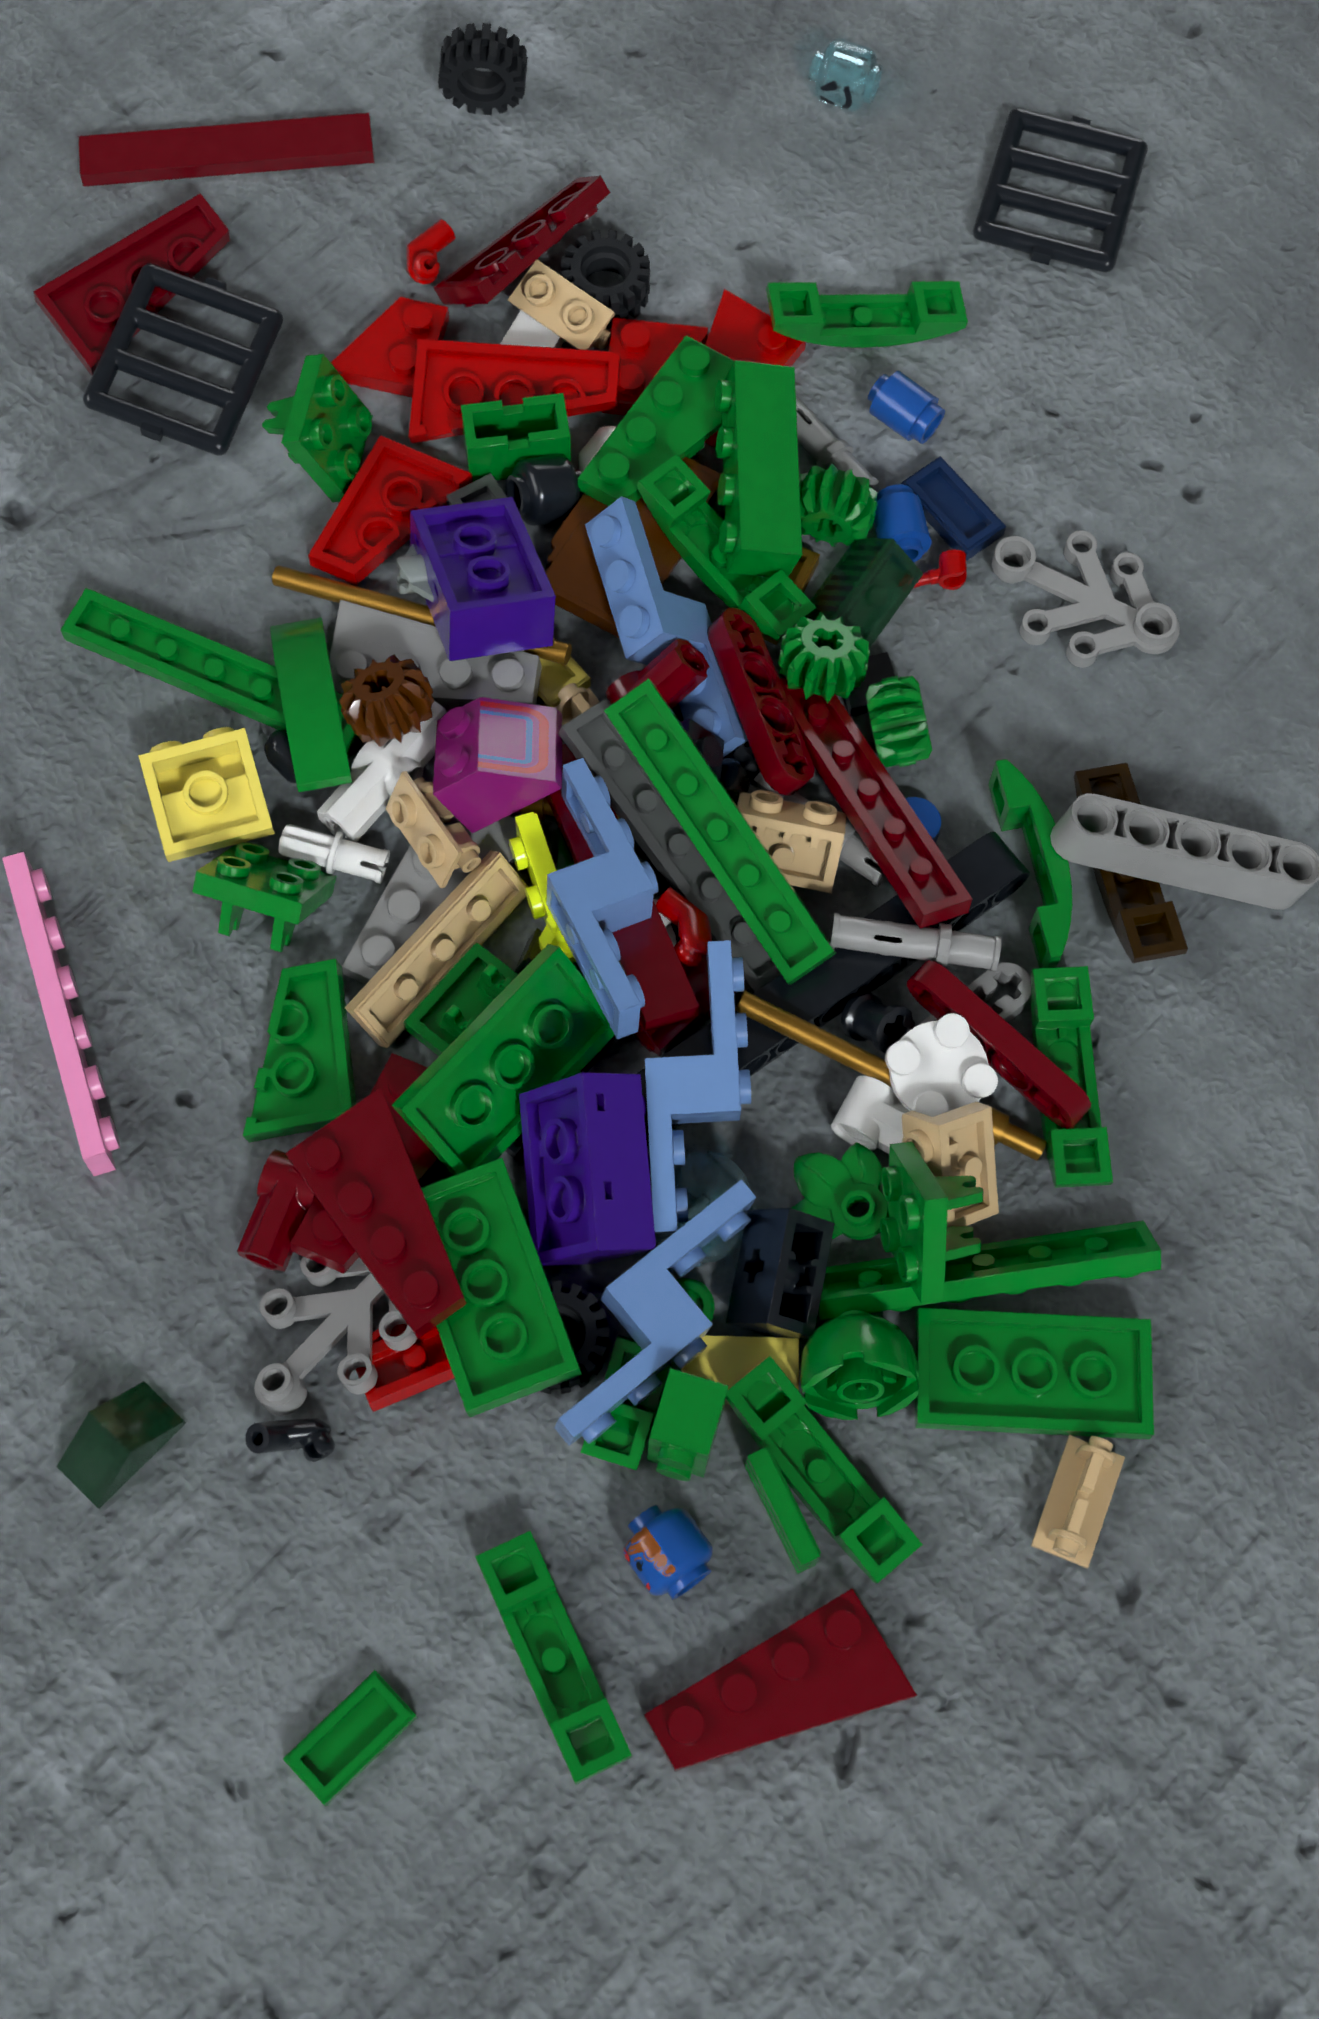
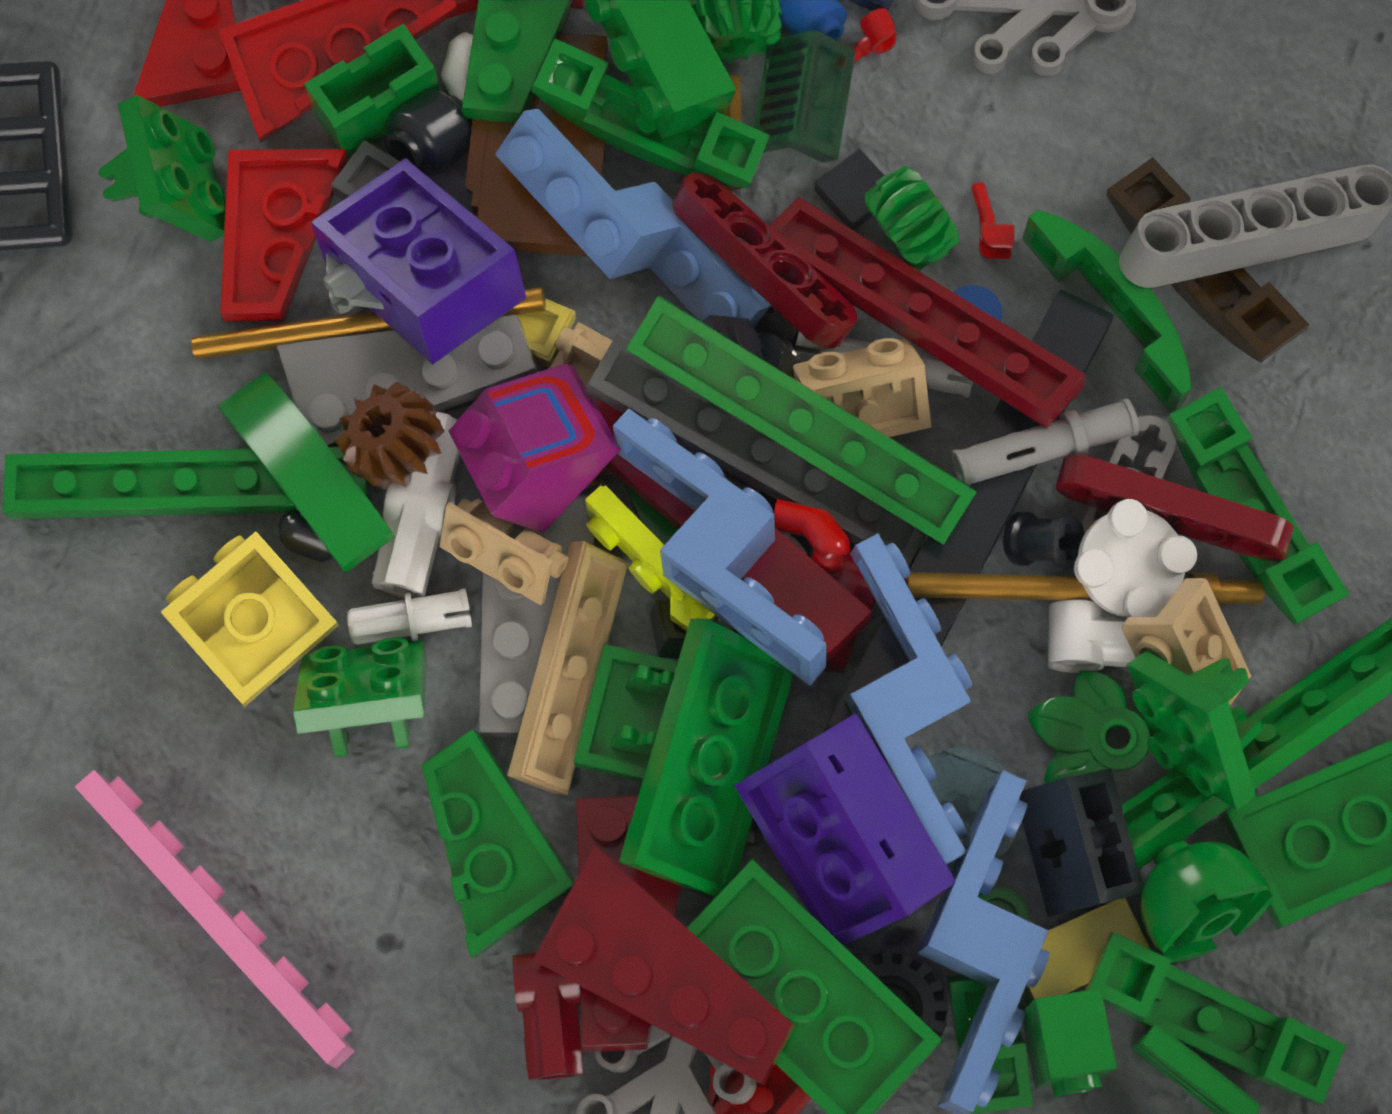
camera: 20 degrees left, 5 degrees up
dark red piece [606,639,710,709] -> none
green gear [778,612,870,704] -> none
none -> red hand [971,182,1014,259]

